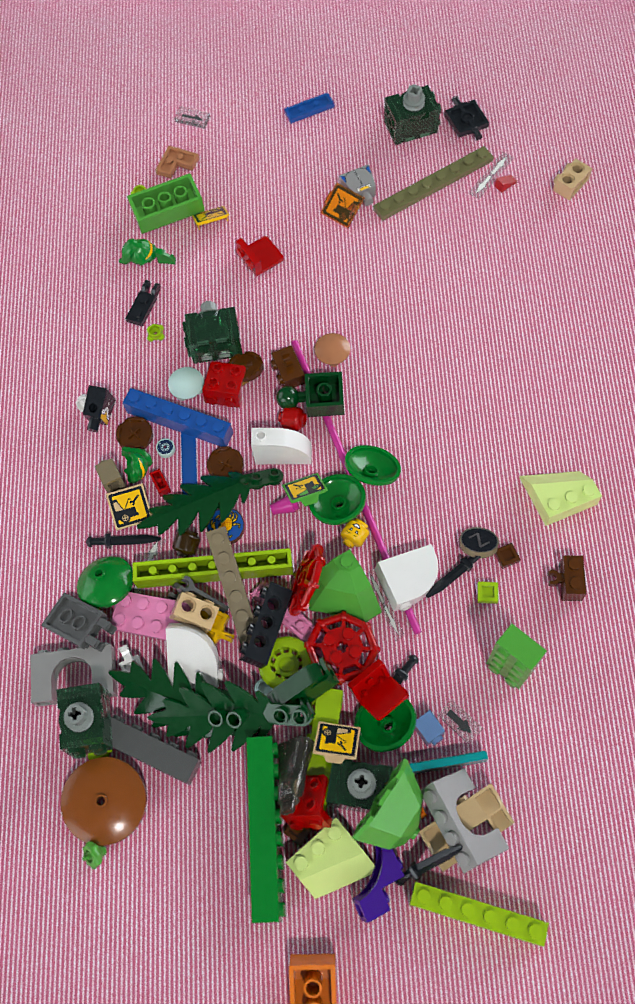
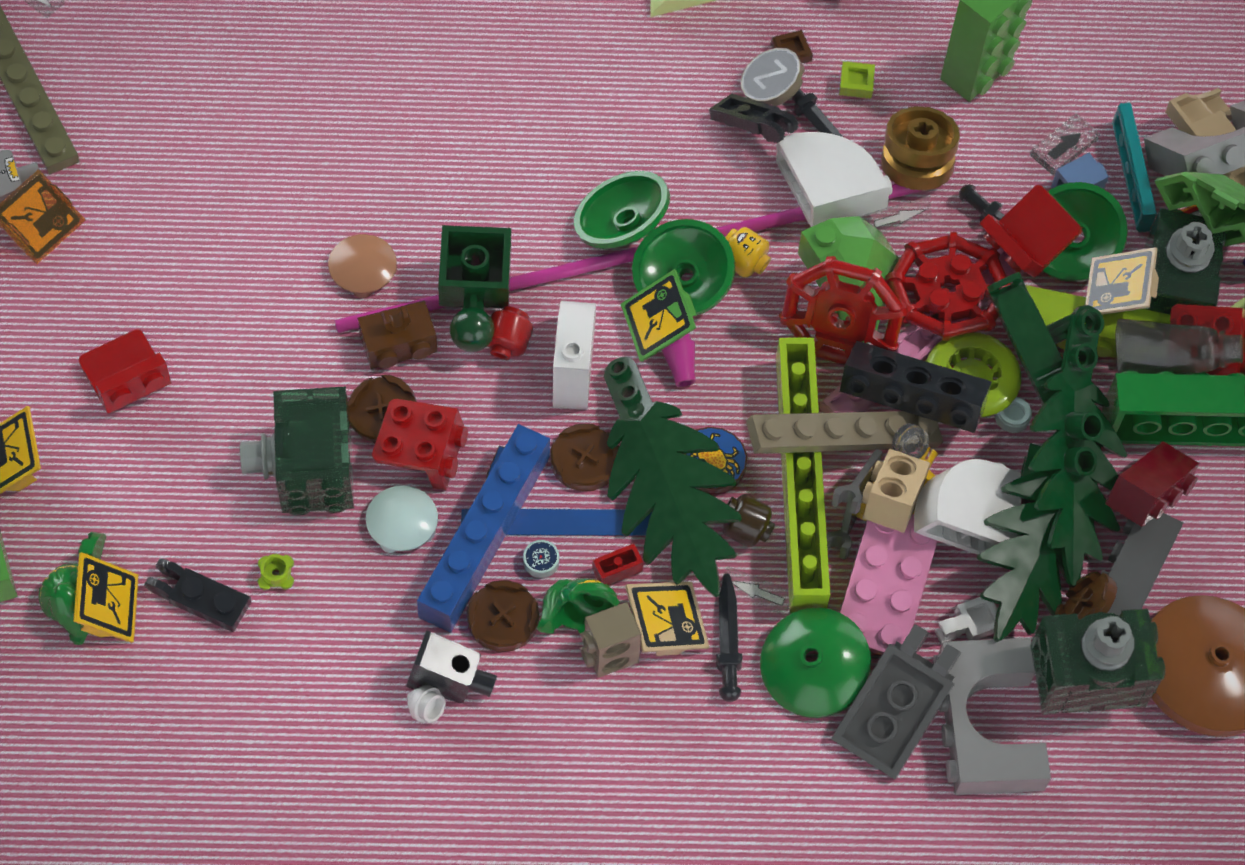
camera: 95 degrees left, 5 degrees down
none -> piece [73,552,139,643]
none -> black hinge [709,93,799,143]
none -> pearl gold wheel [881,106,960,191]
none -> clear tile [892,424,929,459]
none -> reddish brown tile [1054,572,1118,638]
none -> dark red brick [1105,441,1200,527]

